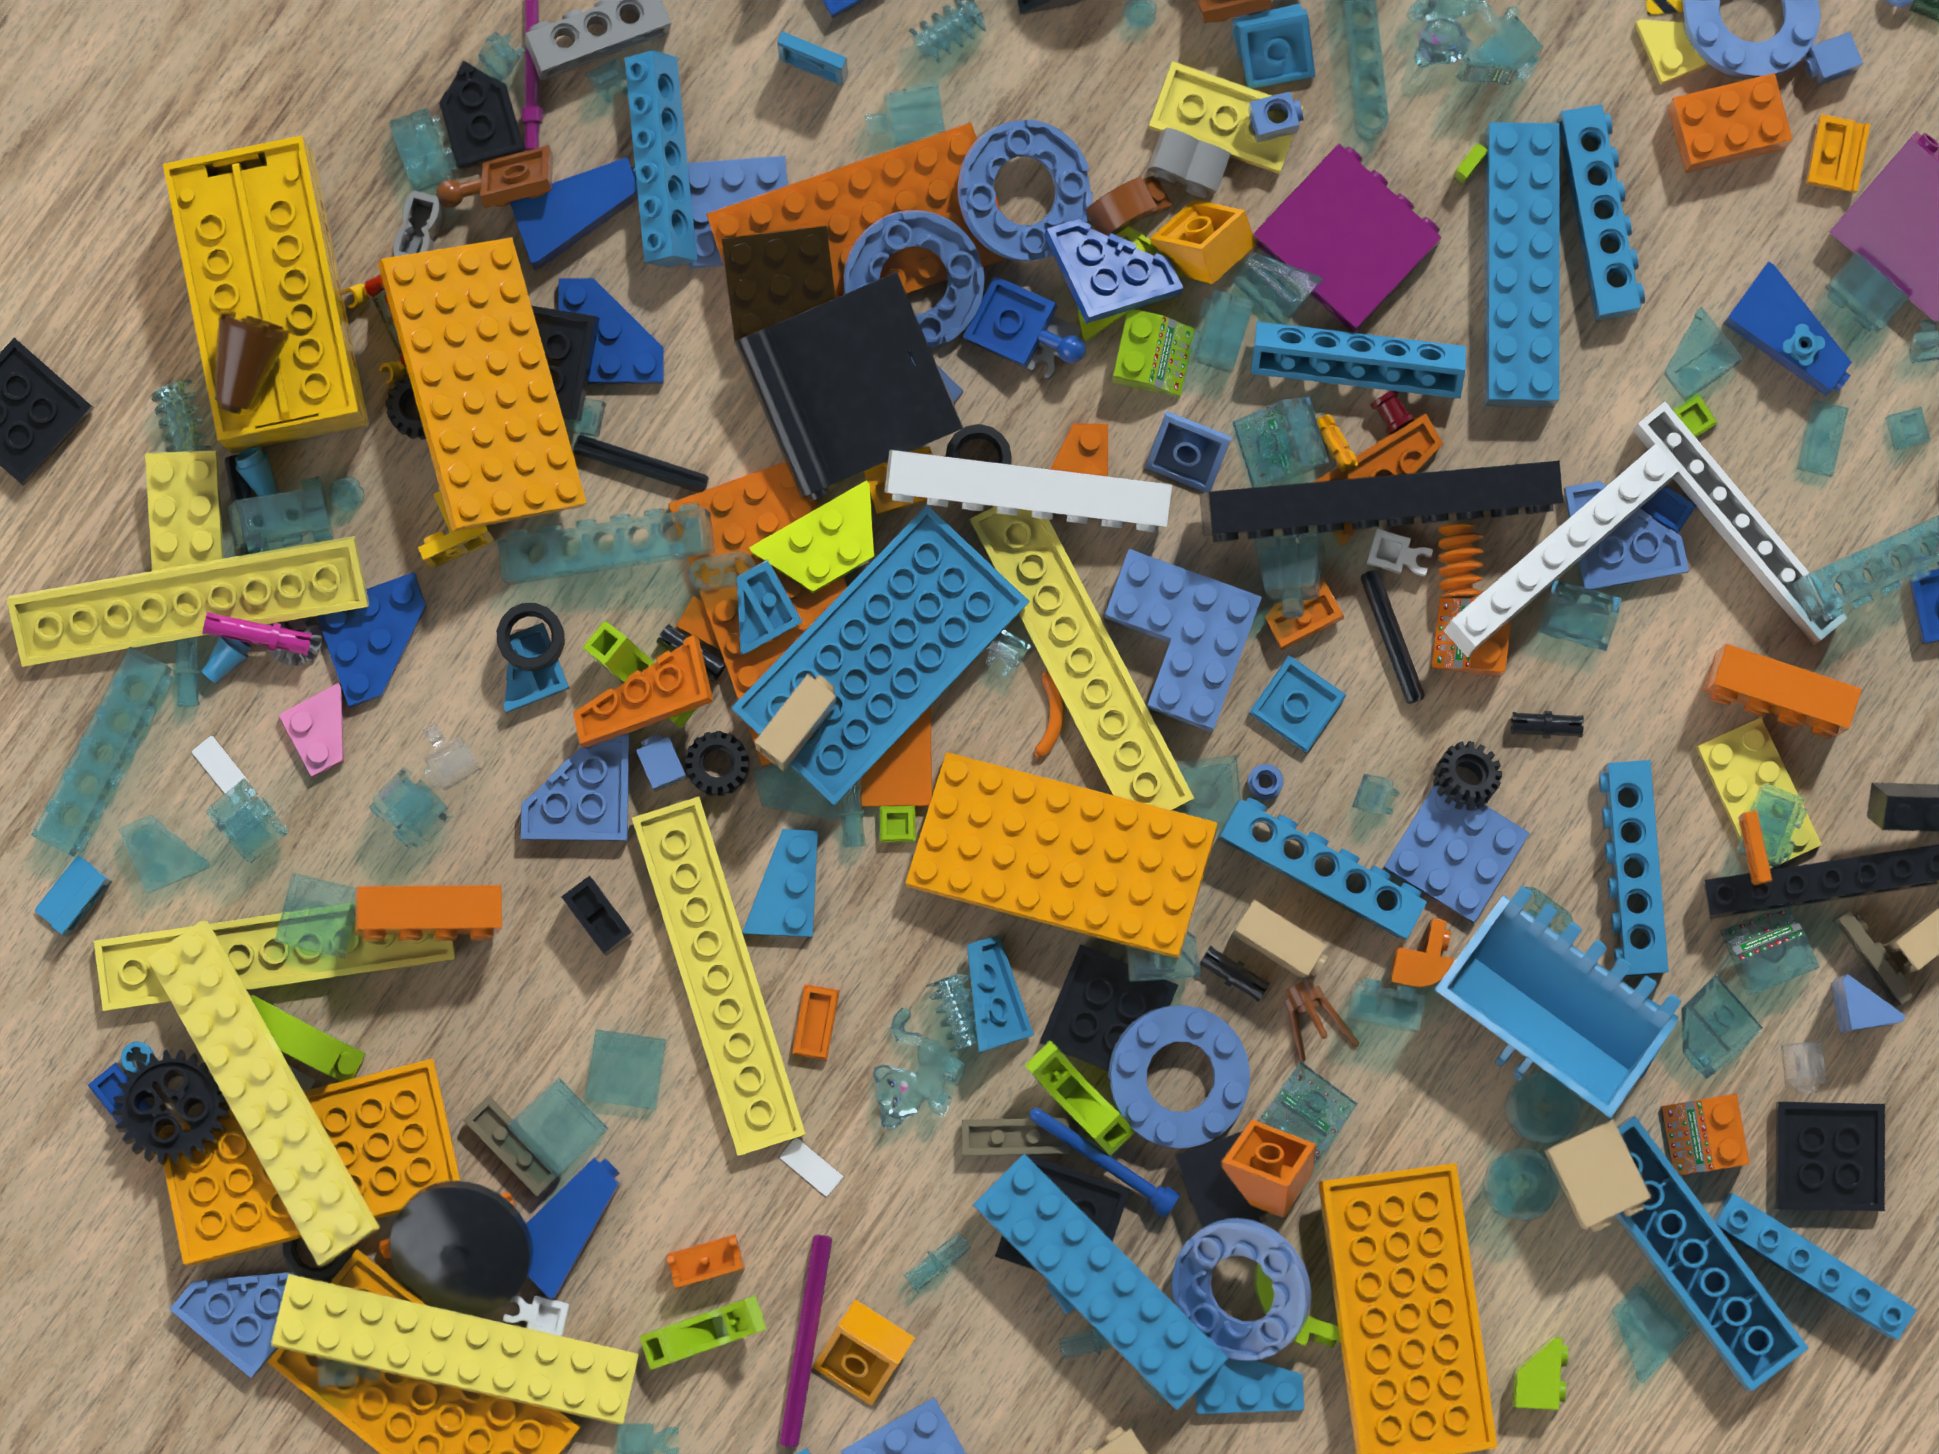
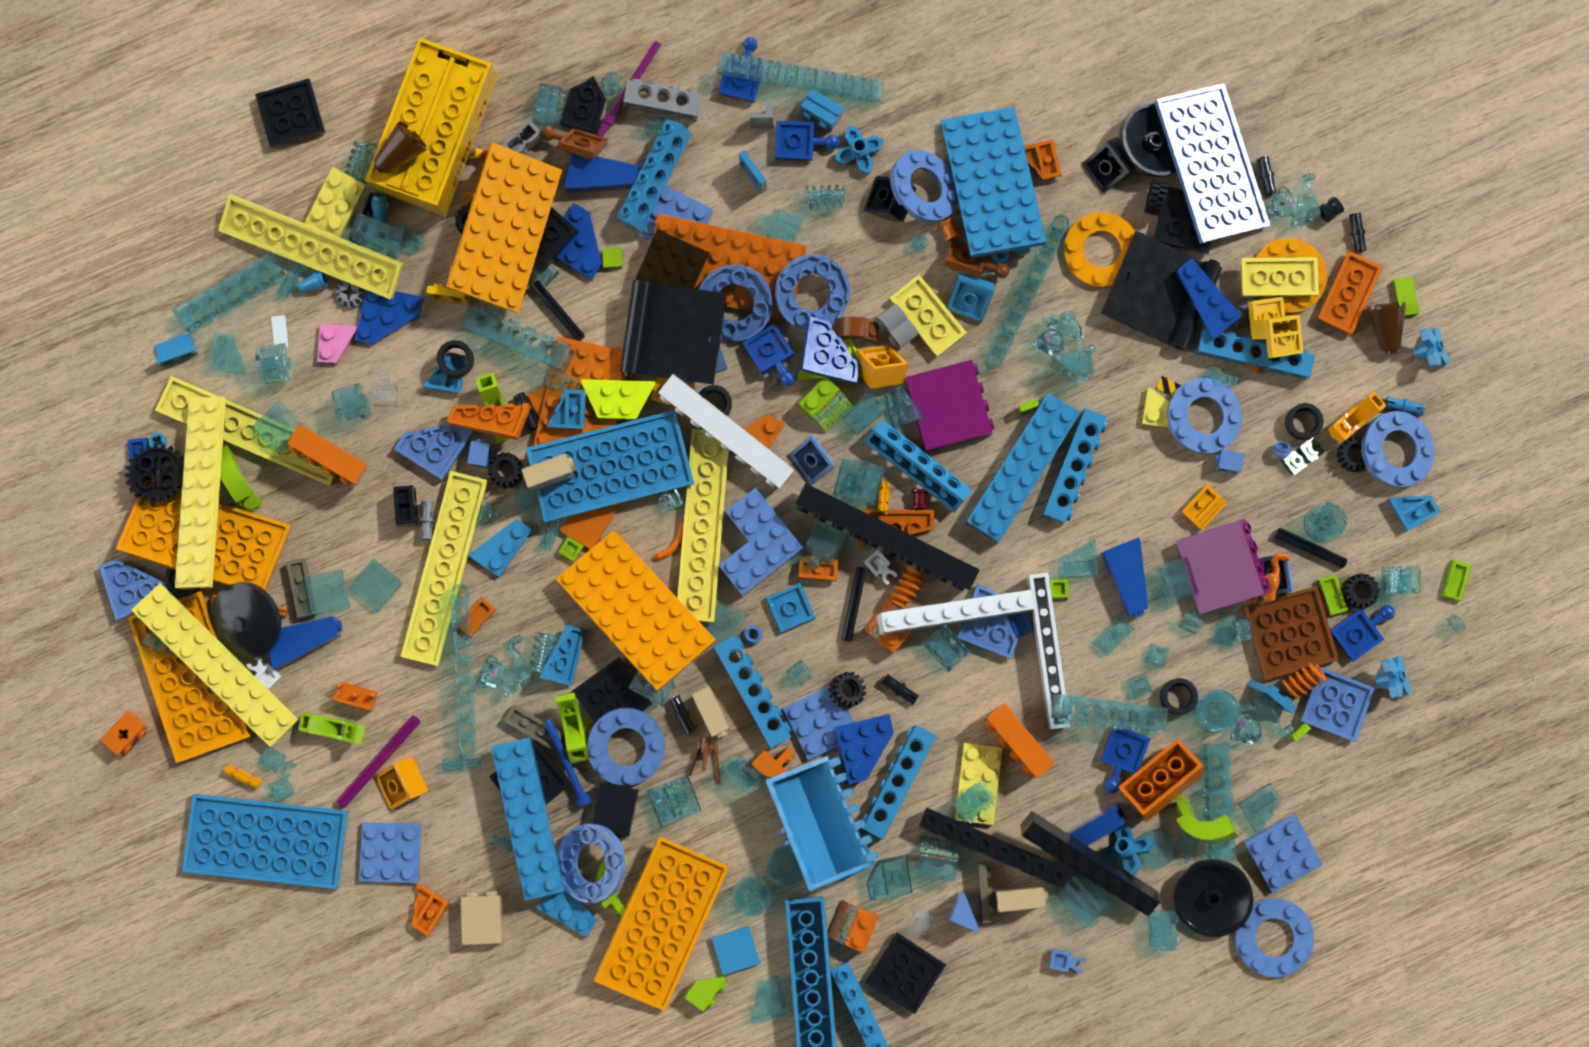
camera: 30 degrees right, 0 degrees up
dark pink pin [202,612,312,656] -> none
white sticker [780,1138,843,1196] -> none
orange slope [1221,1119,1317,1218] -> none
medium blue brick [1248,91,1304,143] -> none
tan brick [1544,1119,1651,1232] -> none
orange brick [1668,73,1793,173] -> none
orange tile [1738,810,1772,885] -> none
dark azure plate [1783,324,1825,366] -> none
none -> light grey pin [419,501,435,540]
none -> clear light blue beam [450,584,477,757]
none -> clear light blue tile [477,502,499,523]
none -> lime tile [602,248,623,269]
none -> dark azure tile [712,926,760,975]
none -> blue plate [834,714,894,784]
none -> clear light blue tile [1126,673,1152,698]

